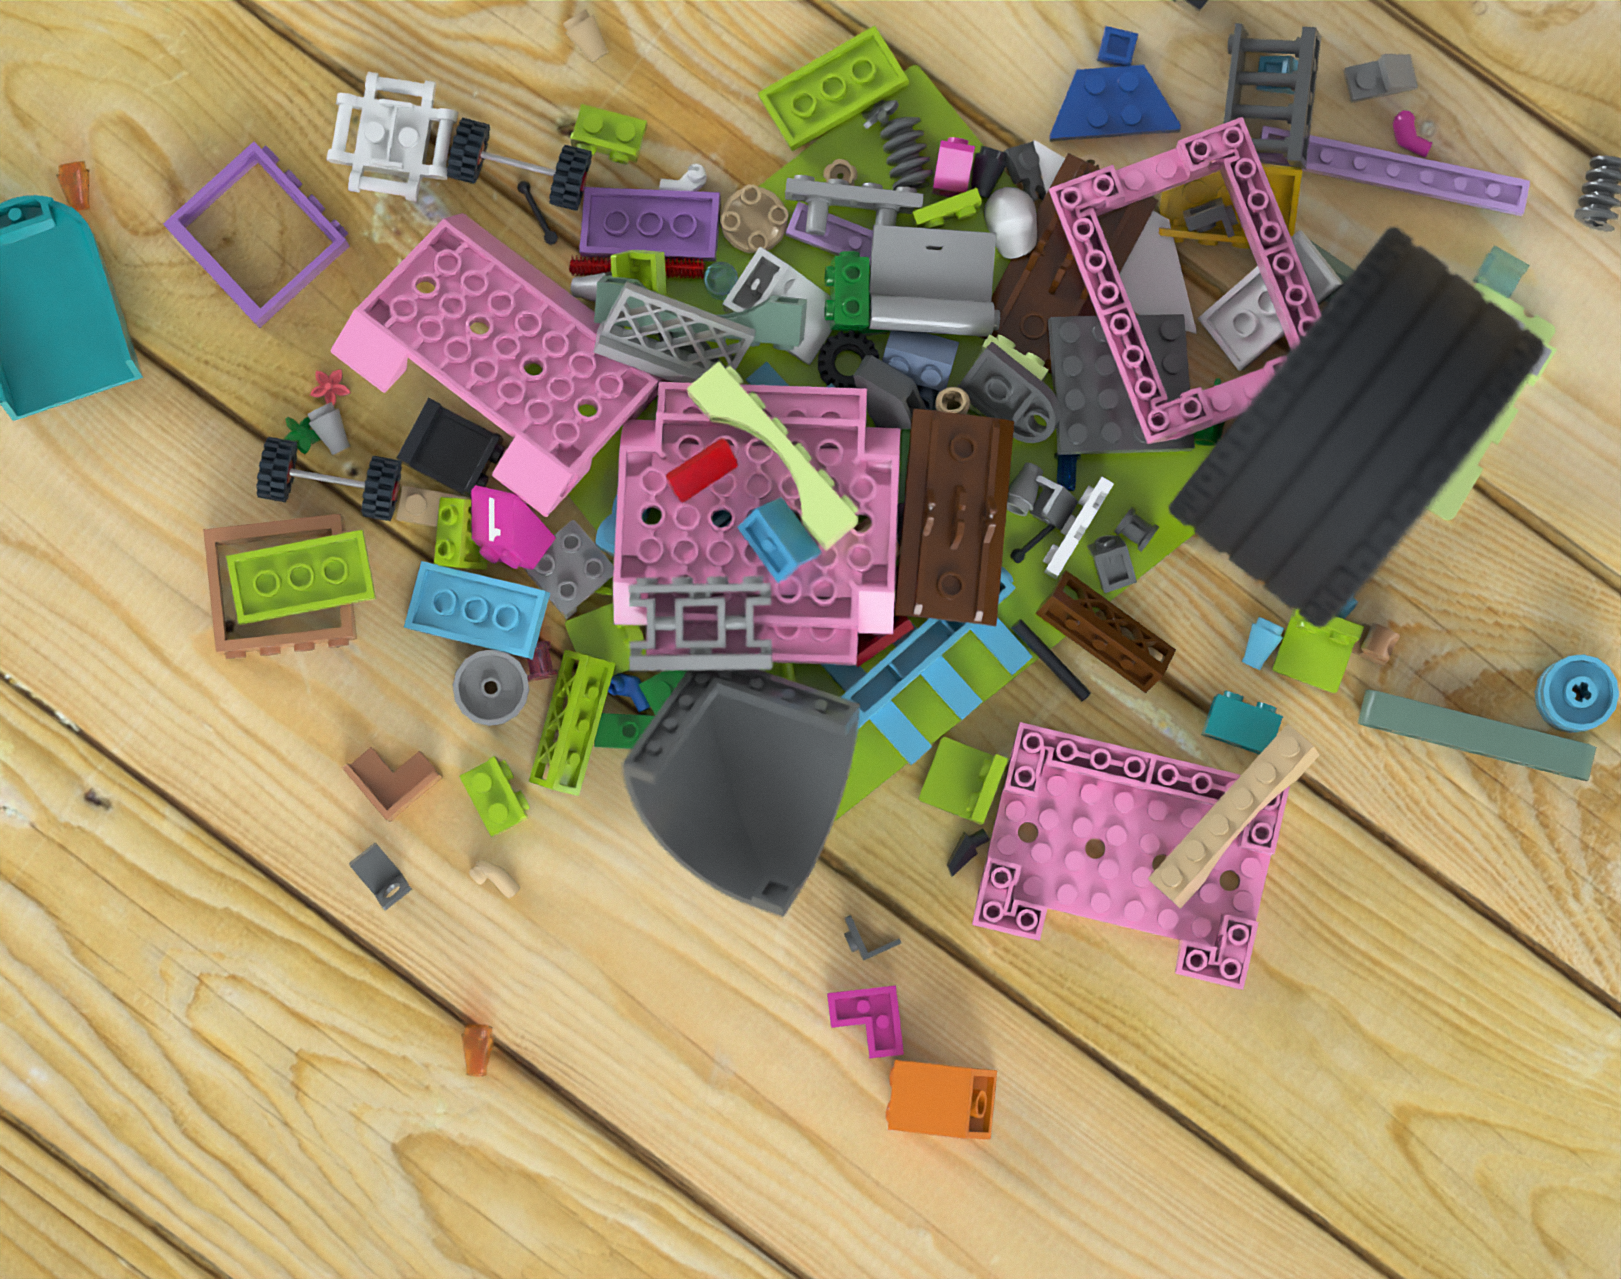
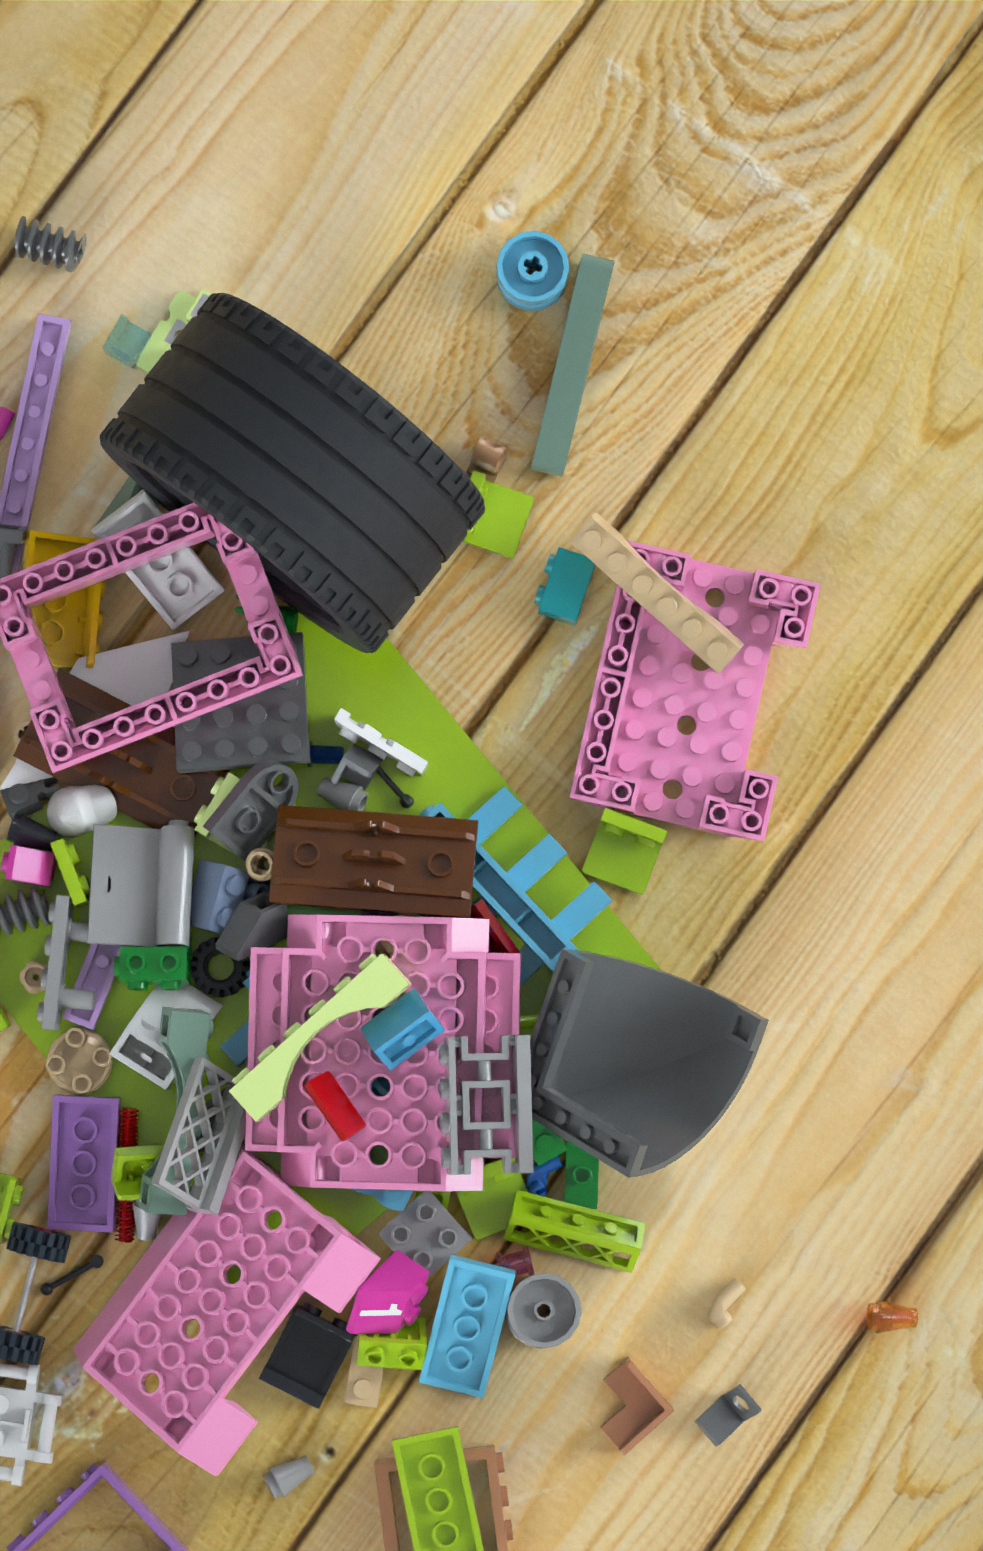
camera: 90 degrees left, 0 degrees up
black axle [256,437,402,521] -> none
green plant [284,417,321,454] -> none
coral plant [310,369,351,405] -> none
lime bracket [459,756,530,837] -> none
white arm [659,164,707,191] -> none
clear light blue wheel [704,262,738,300] -> none
dark pink plate [827,985,904,1059] -> none
dark grey bracket [844,915,901,961] -> none
orange slope [886,1060,998,1140] -> none
black bar [947,828,990,877] -> none
black bar [1011,619,1091,702] -> none
reddish brown fence [1035,570,1176,693] -> none
dark grey bracket [1087,535,1137,593] -> none
dark grey bush [1114,507,1159,552] -> none
dark grey bracket [1183,197,1238,238] -> none
medium azure cone [1242,617,1284,670] -> none

